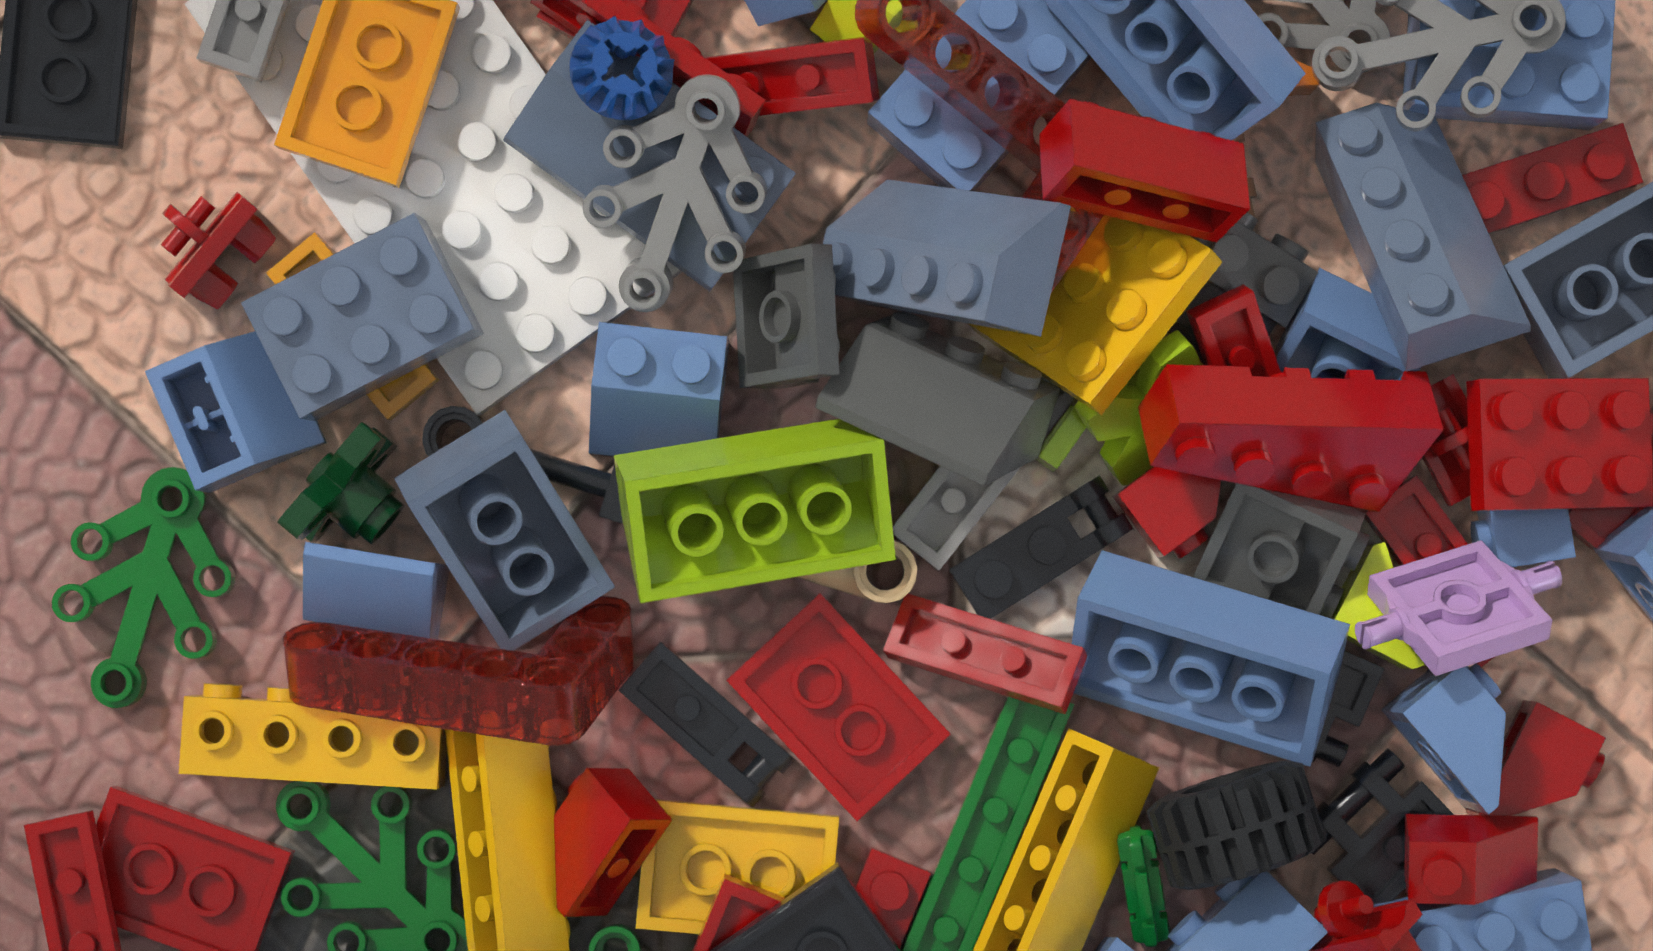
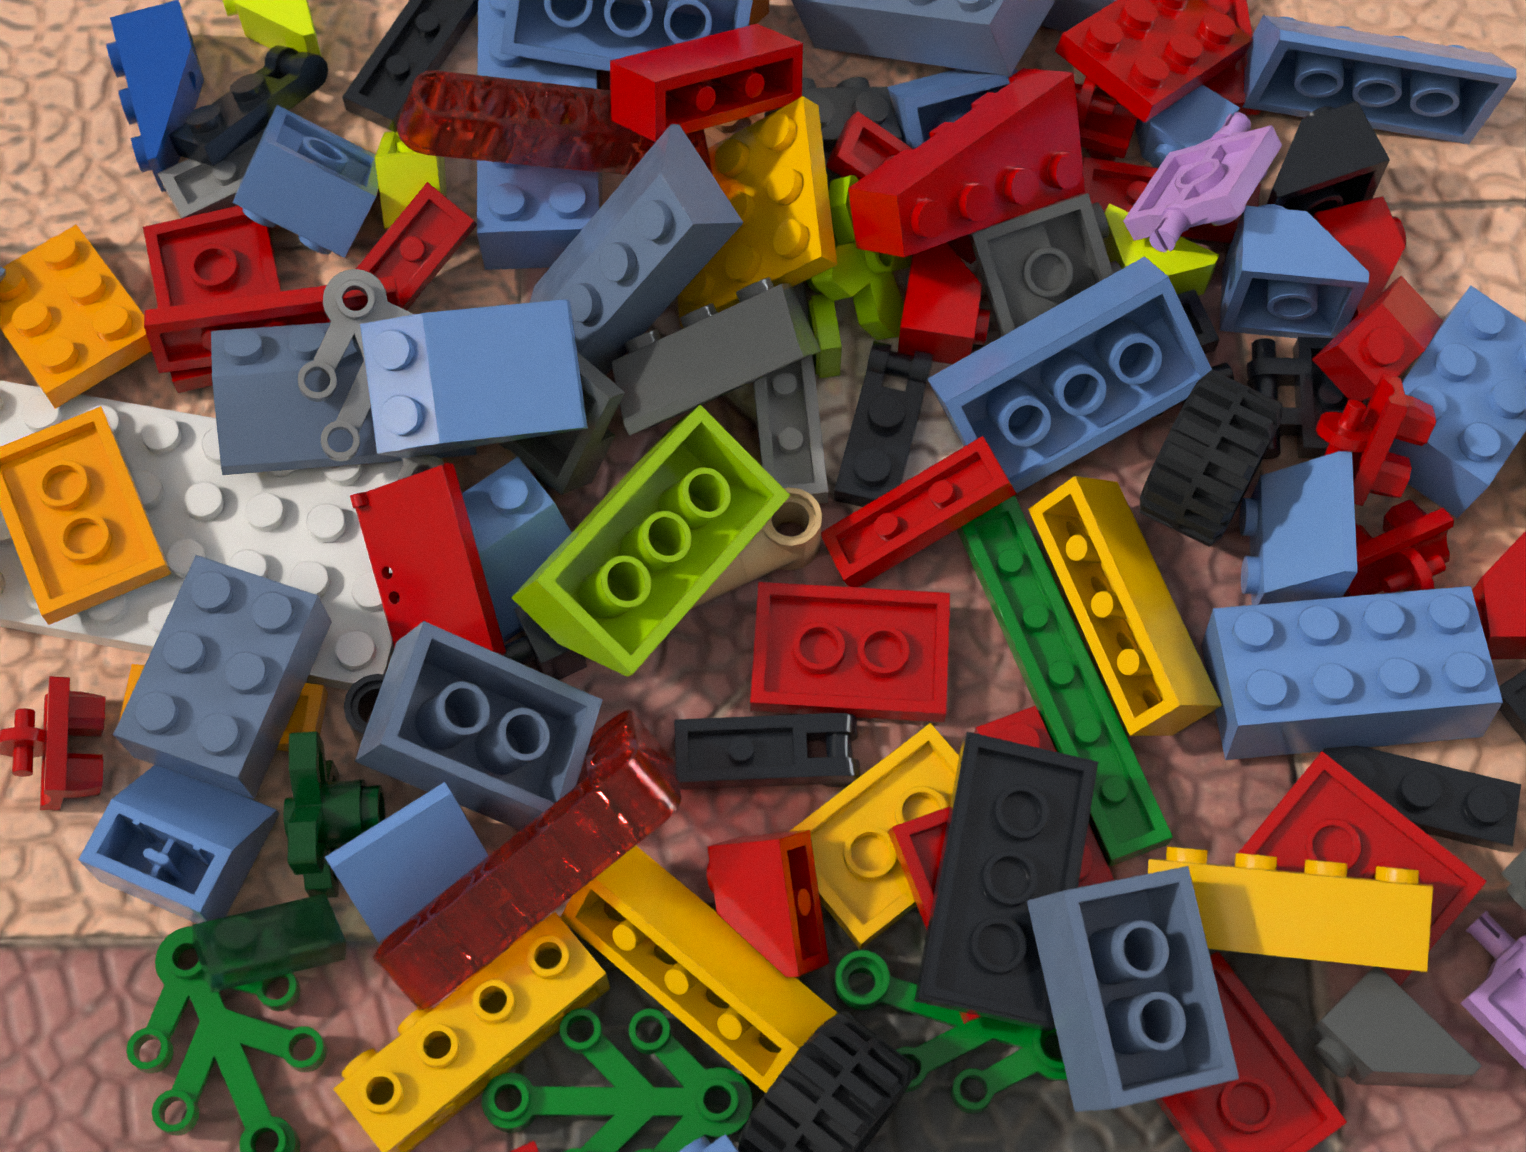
camera: 45 degrees left, 20 degrees down
blue gear [569,16,675,120] -> none
green axle [1117,826,1170,947] -> none
none -> clear green plate [192,893,346,993]
none -> red door [350,462,506,656]
none -> medium blue slope [360,299,588,458]
none -> black slope [1267,101,1390,217]

